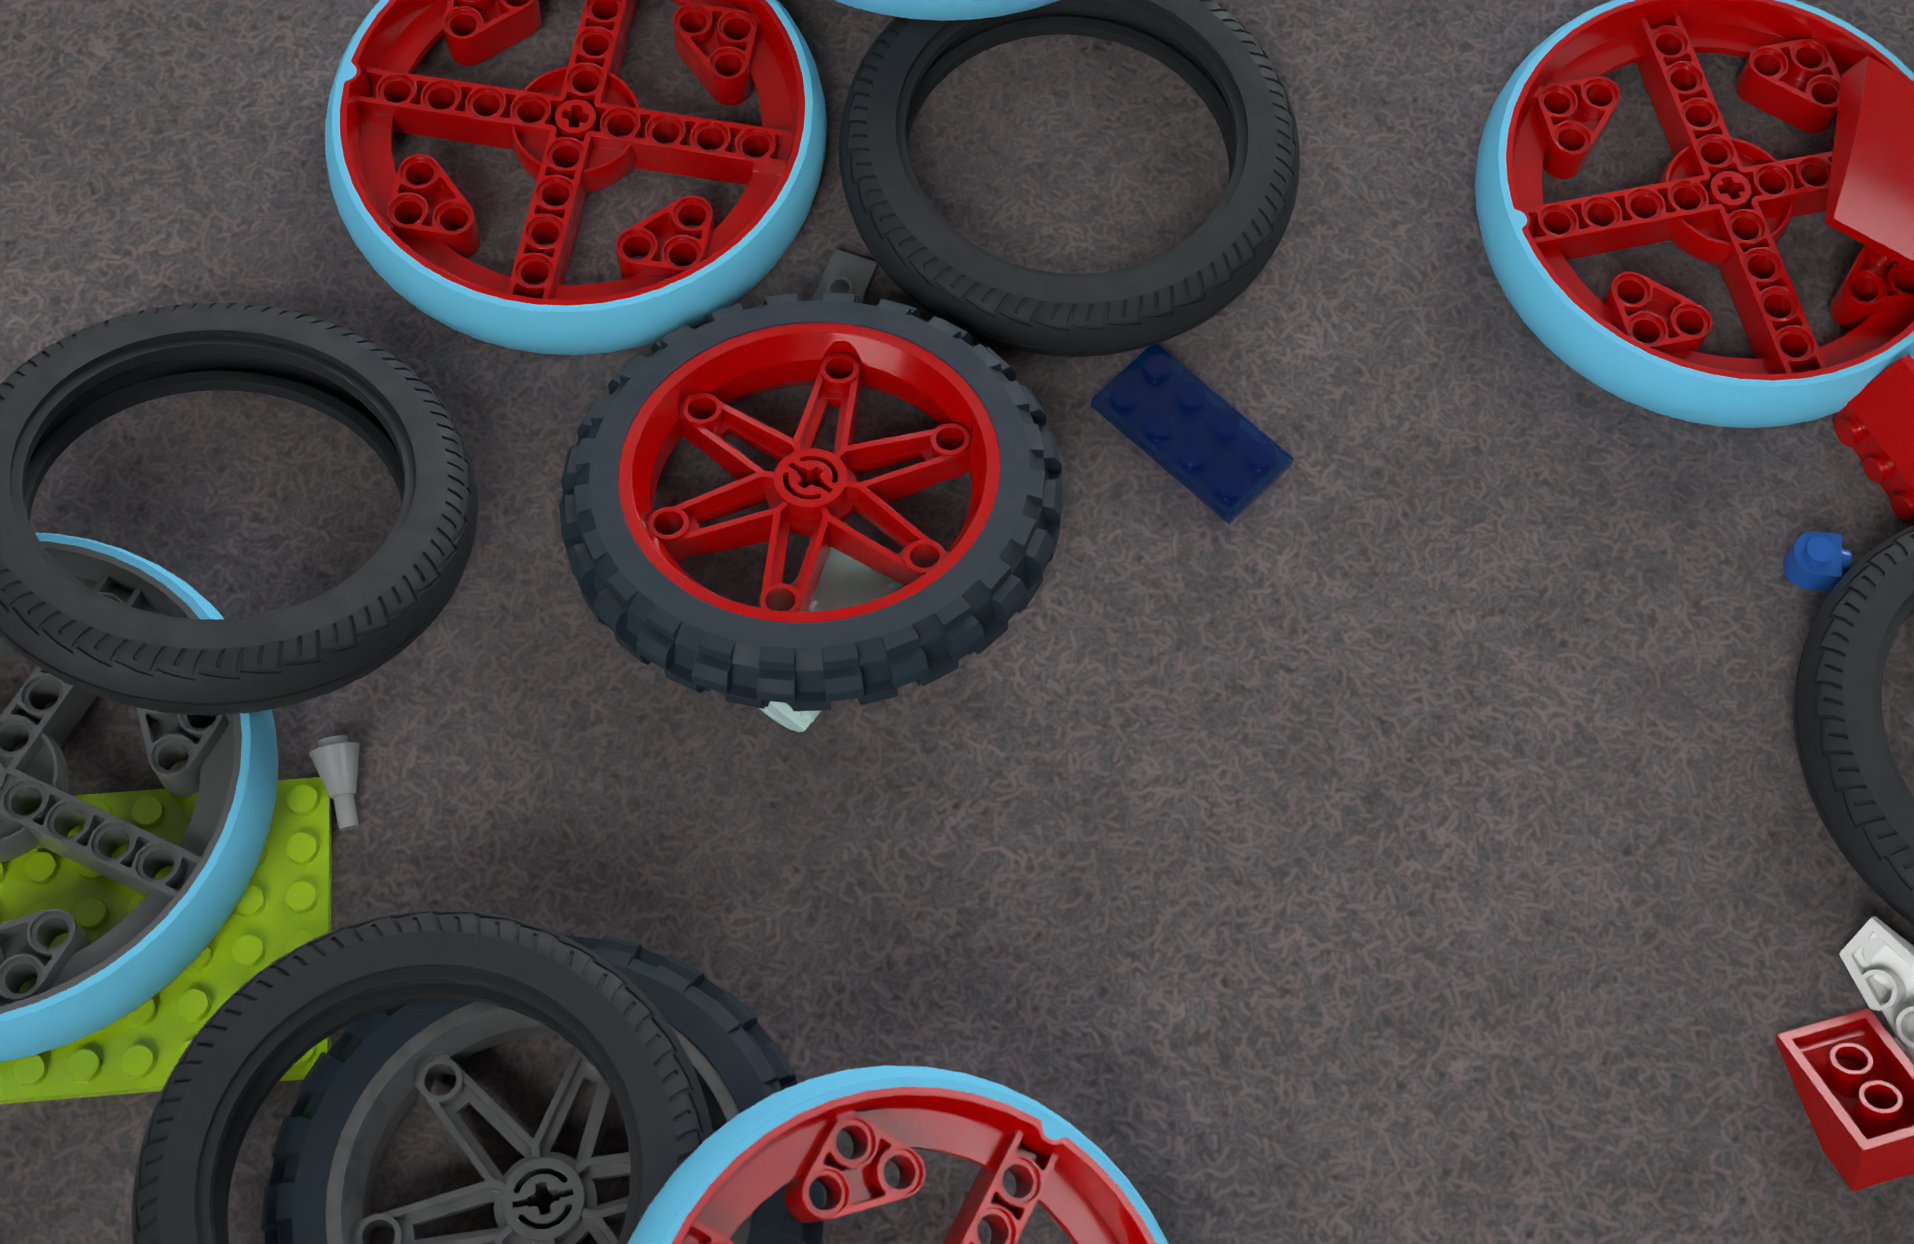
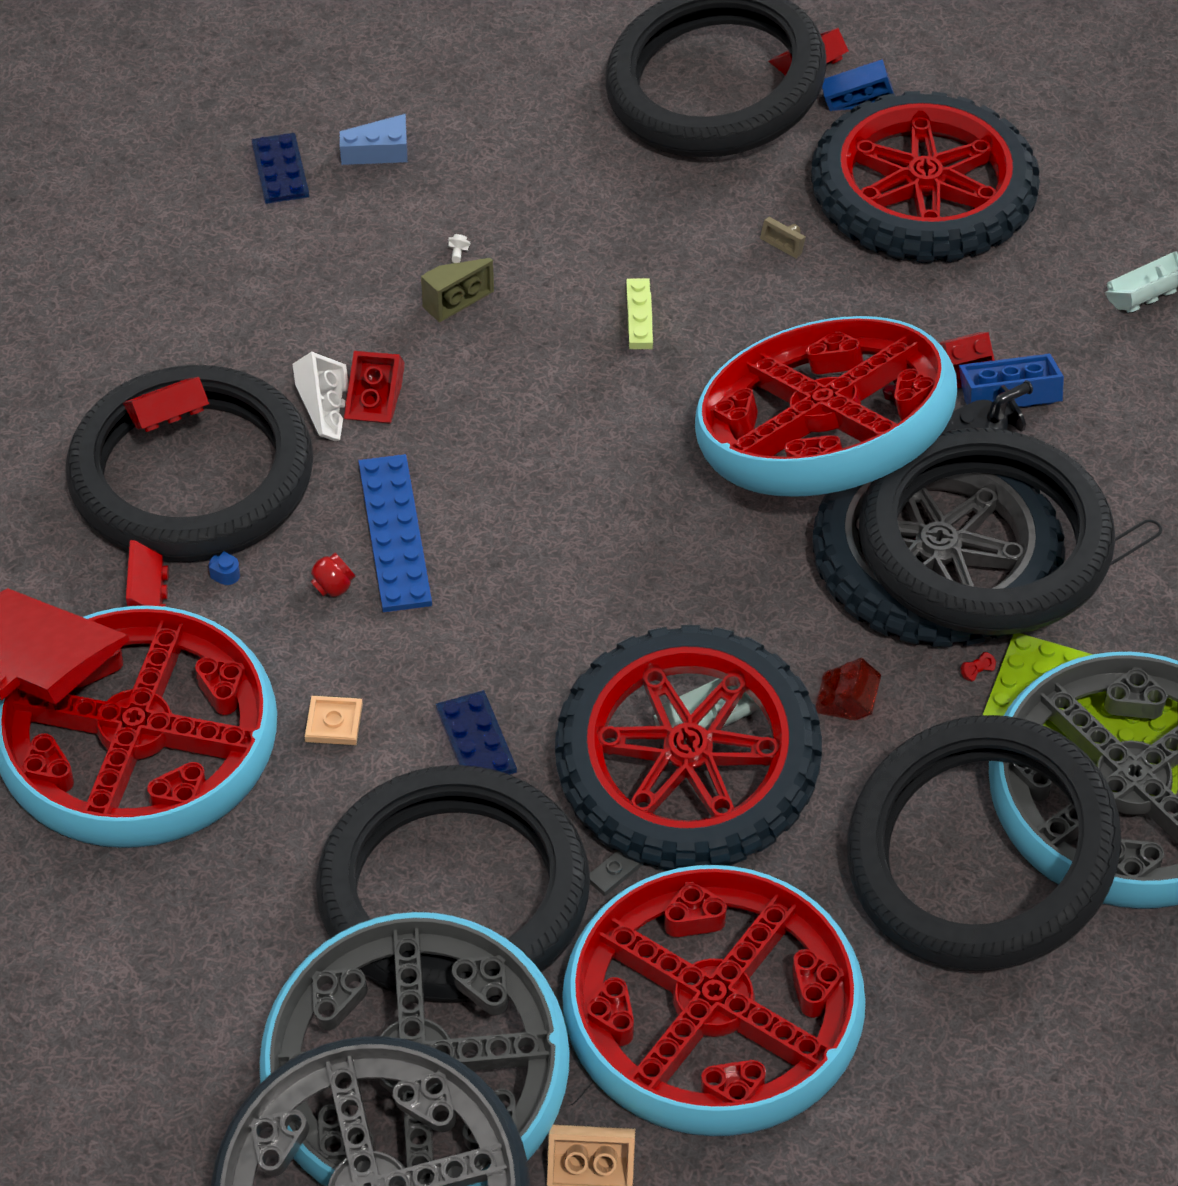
camera: 150 degrees left, 15 degrees down
none -> light nougat plate [305,696,363,745]
none -> red piece [310,552,356,597]
none -> blue plate [358,454,432,612]
none -> clear red slope [816,657,881,721]

